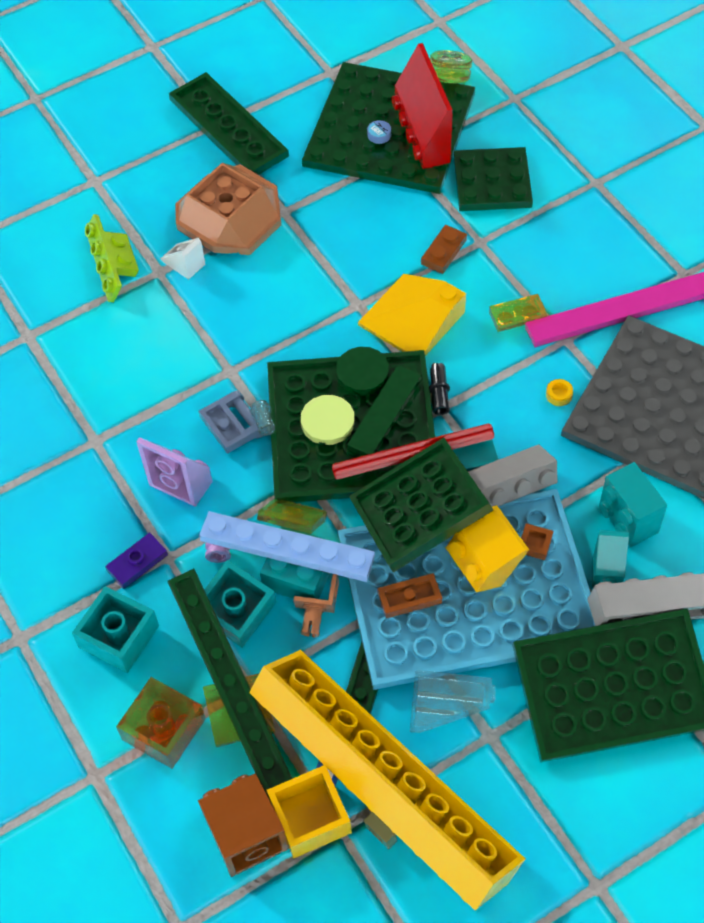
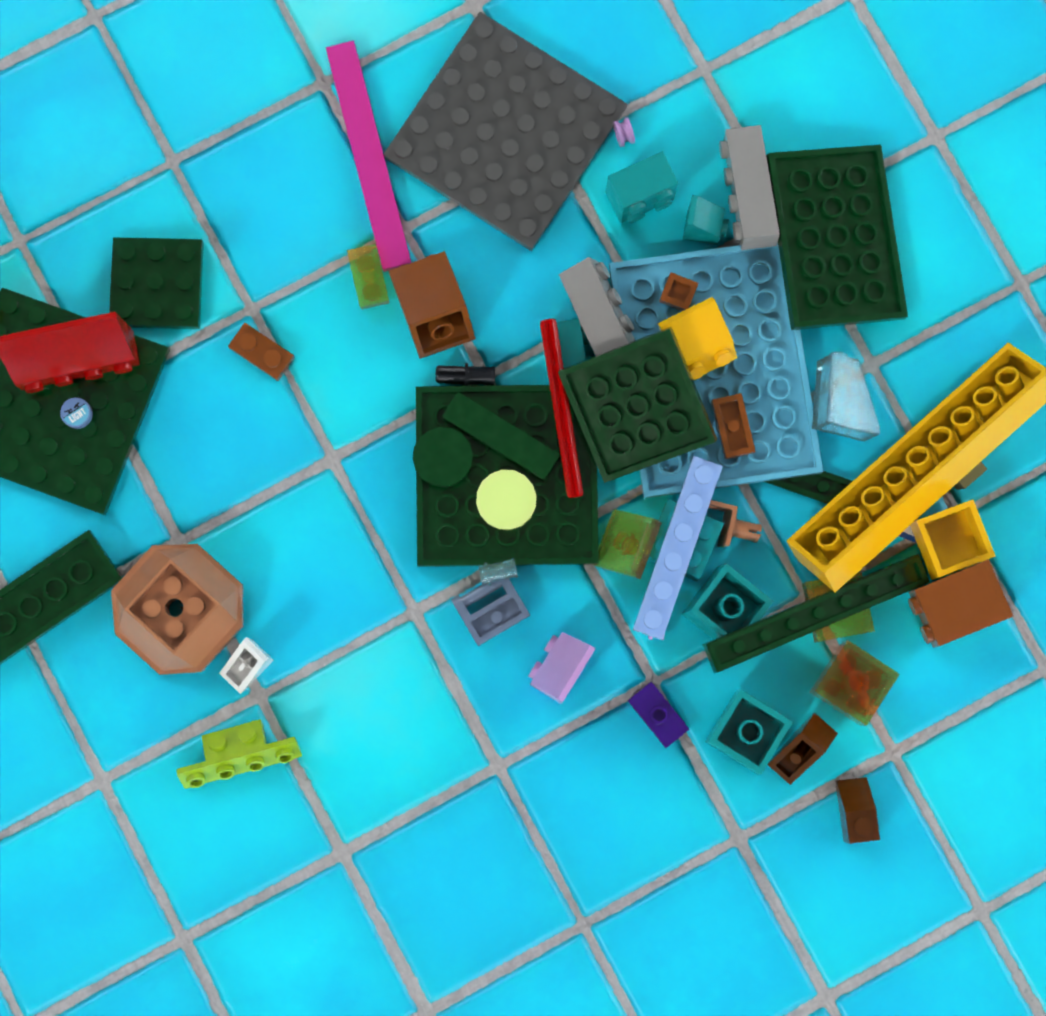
camera: 90 degrees left, 25 degrees up
yellow slope [358,274,466,356] -> none
yellow tile [546,379,573,406] -> none
none -> dark orange slope [389,251,475,359]
none -> lavender bush [613,117,635,147]
none -> reddish brown slope [768,713,838,785]
none -> reddish brown slope [835,777,880,844]

